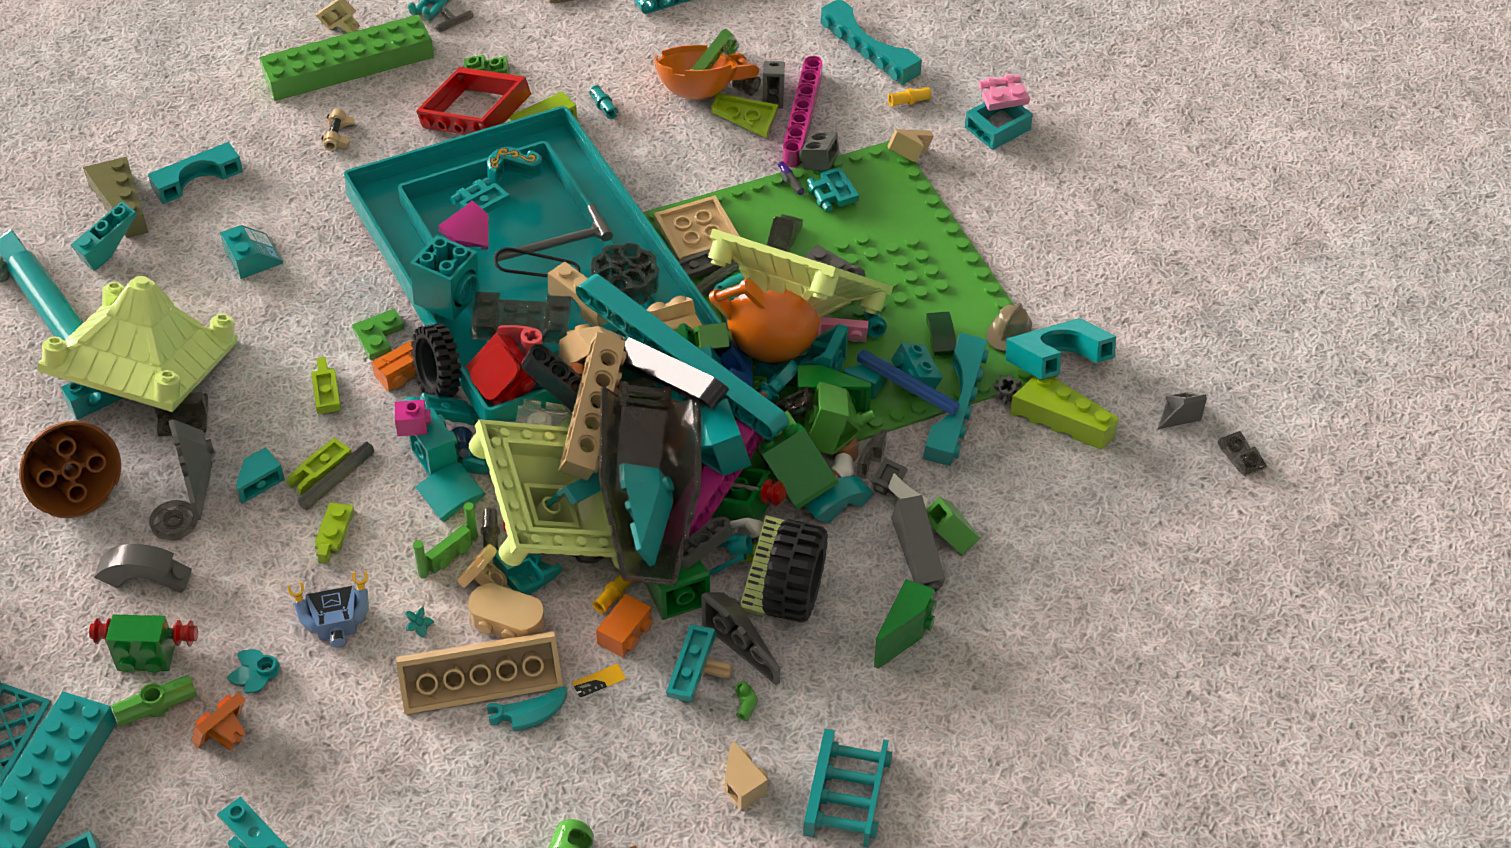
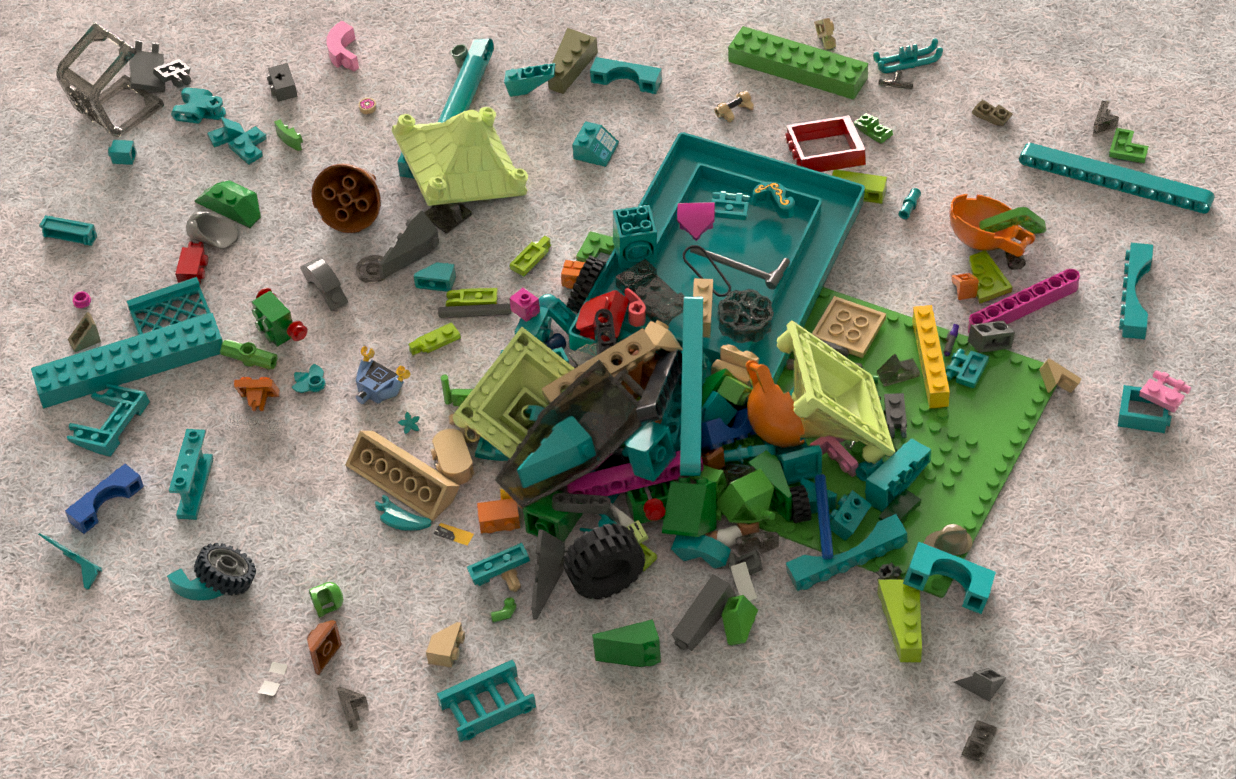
camera: 55 degrees right, 0 degrees up
dark grey torso [762,61,785,109] -> none
yellow pin [888,87,932,107] -> none
none -> black tyre [789,485,812,524]
none -> teal wedge [865,438,931,512]
none -> yellow brick [912,305,950,408]
none -> orange slope [951,273,979,300]

